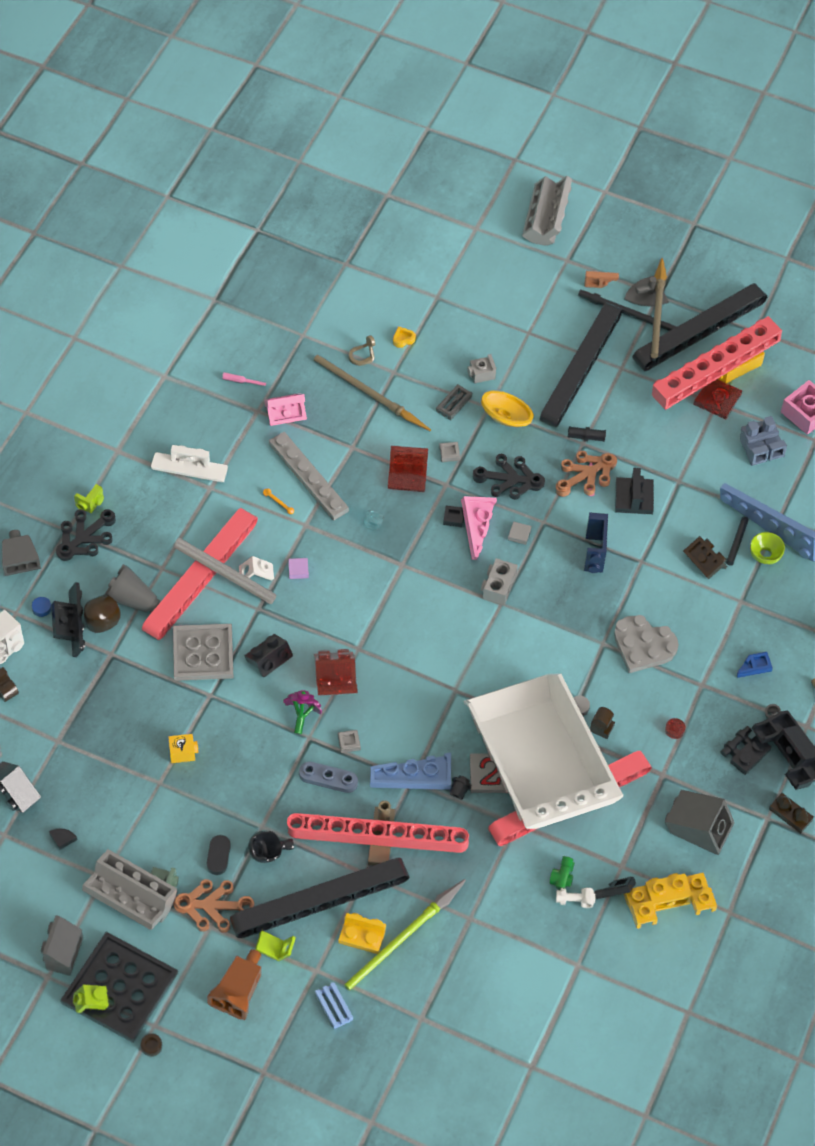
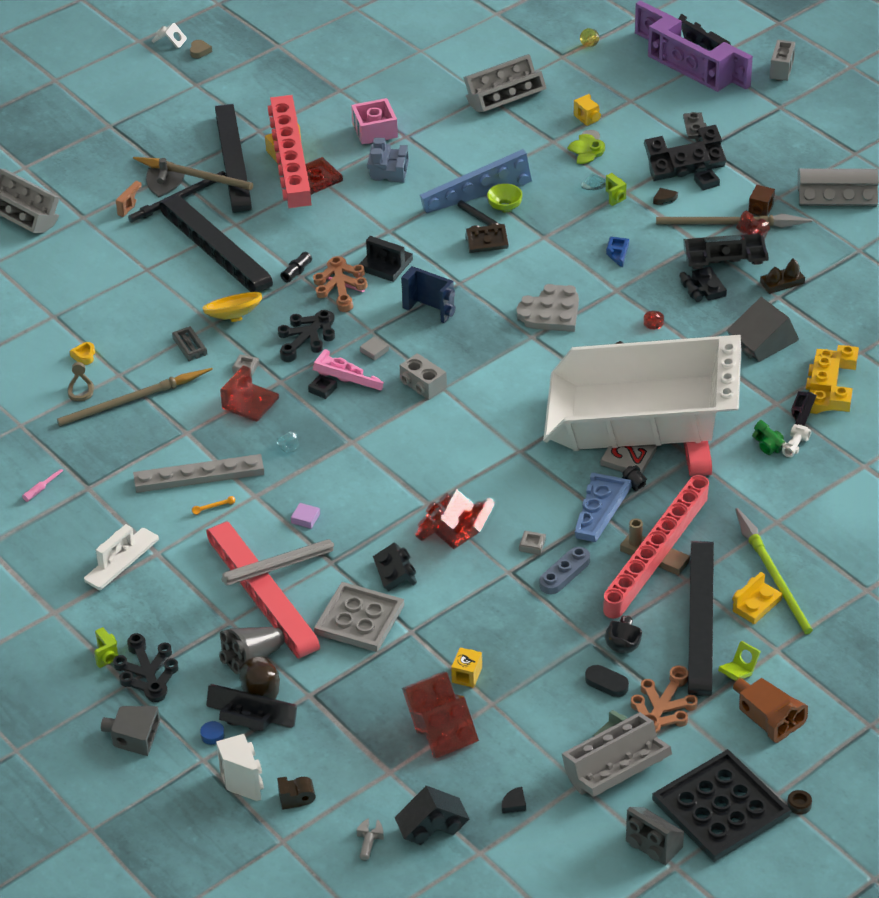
camera: 60 degrees left, 15 degrees down
lime bracket [73,985,109,1013] -> none
white bracket [239,556,274,581] -> none
bright pink bracket [264,393,307,426] -> none
plant [283,690,322,734] -> none
light blue tile [315,982,353,1029] -> none
light grey brick [467,354,496,384] -> none
dark grey hinge [765,704,781,719] -> none
none -> clear red bracket [402,671,479,758]

